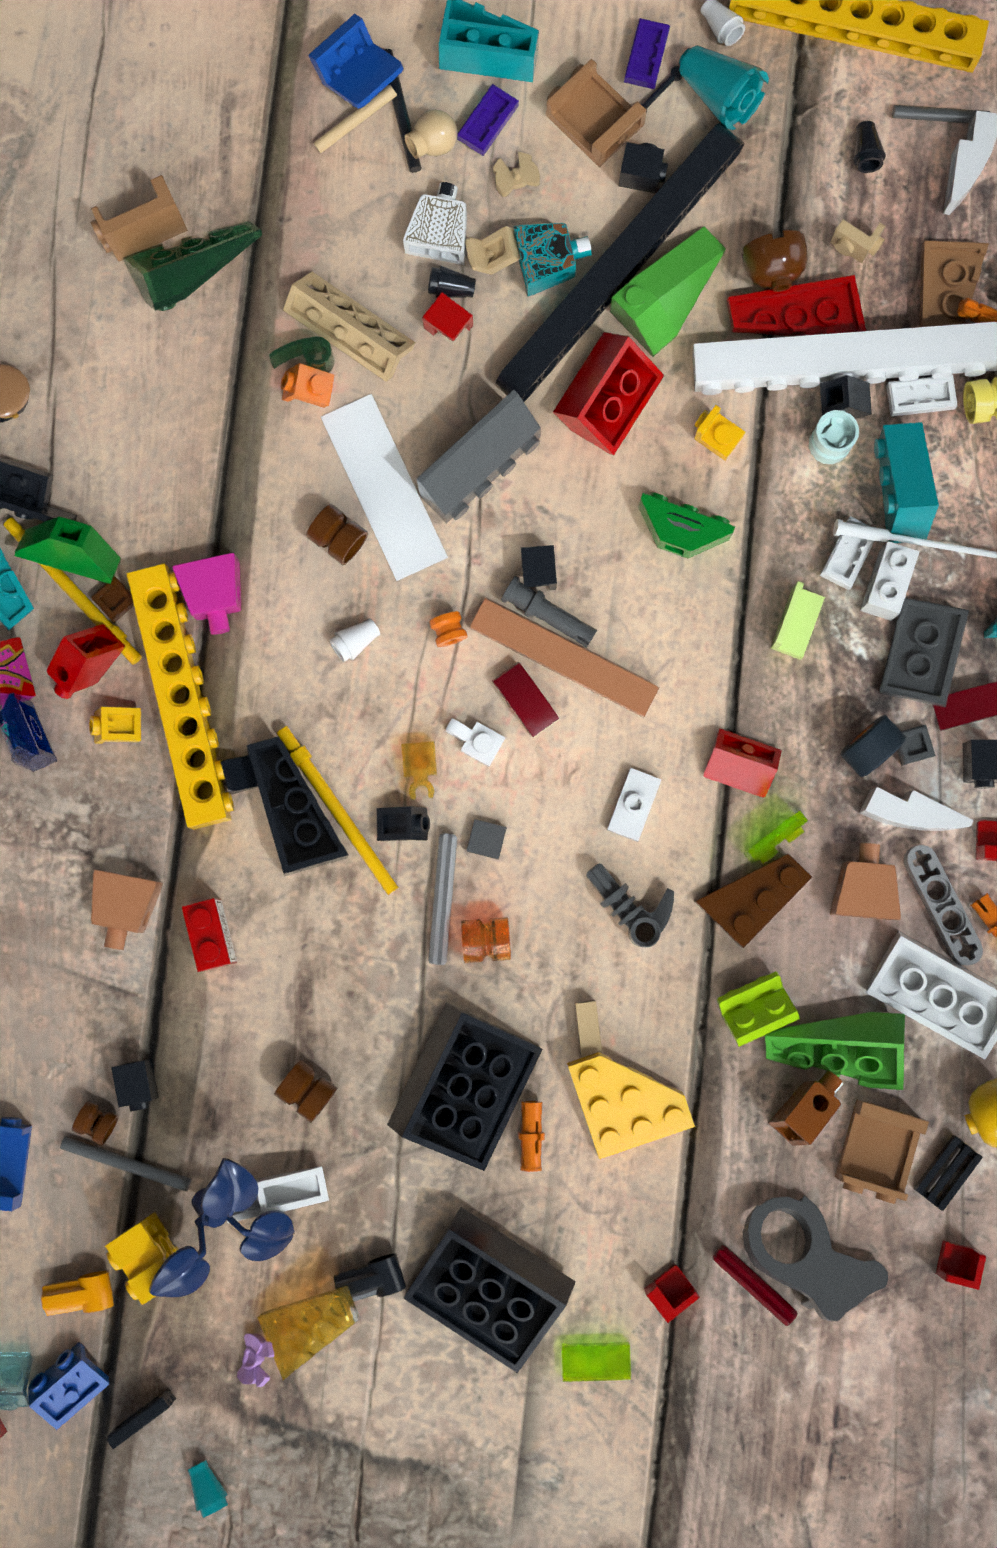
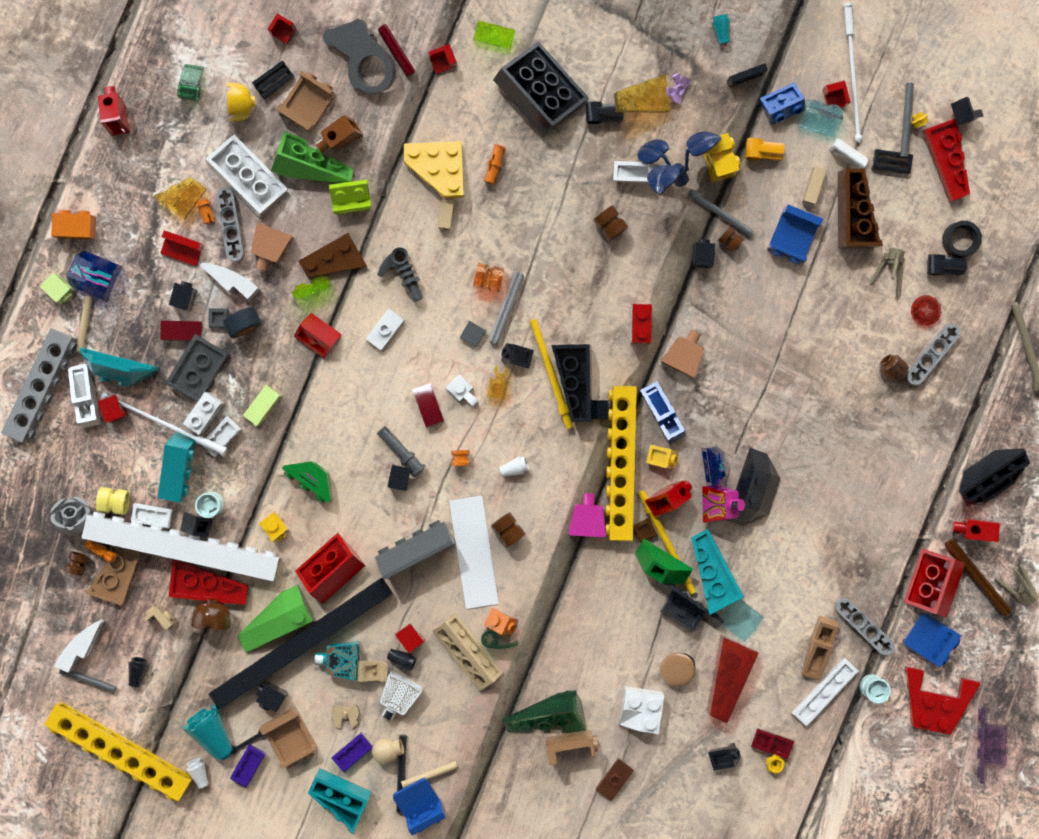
camera: 175 degrees left, 5 degrees up
black slope [387,1003,543,1171] -> none
nougat tile [470,598,660,718] -> none
none -> copper plate [595,758,634,801]
none -> white slope [619,686,664,734]
none -> slope [640,381,686,445]

